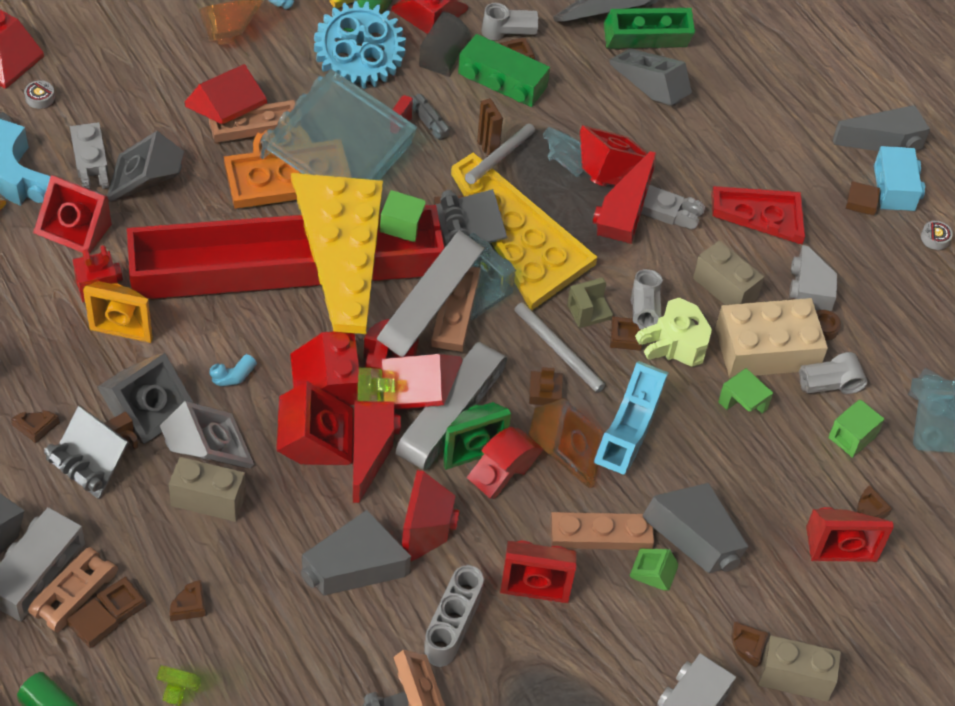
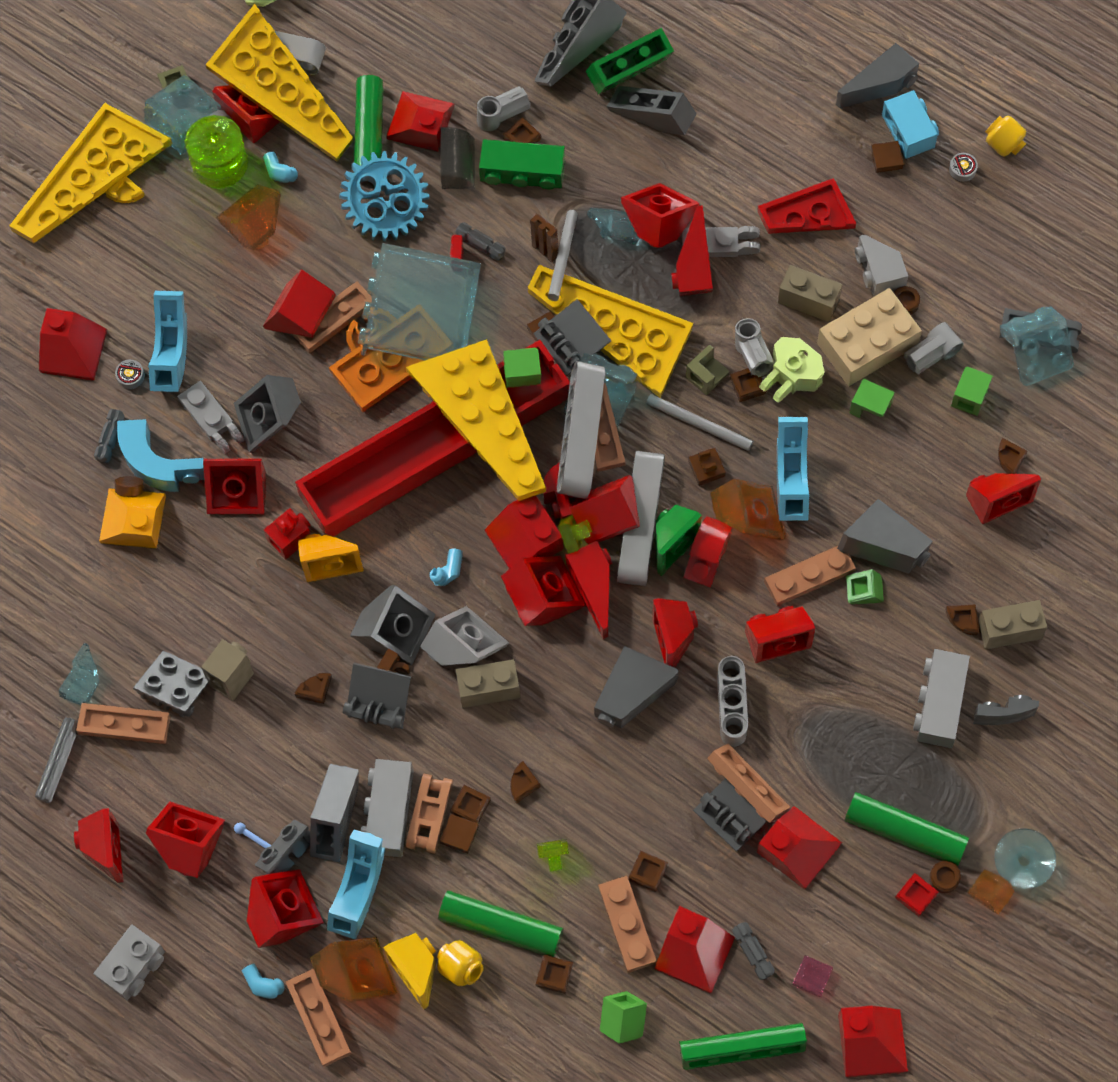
camera: 15 degrees left, 15 degrees up
none -> medium azure arch [148,291,187,392]

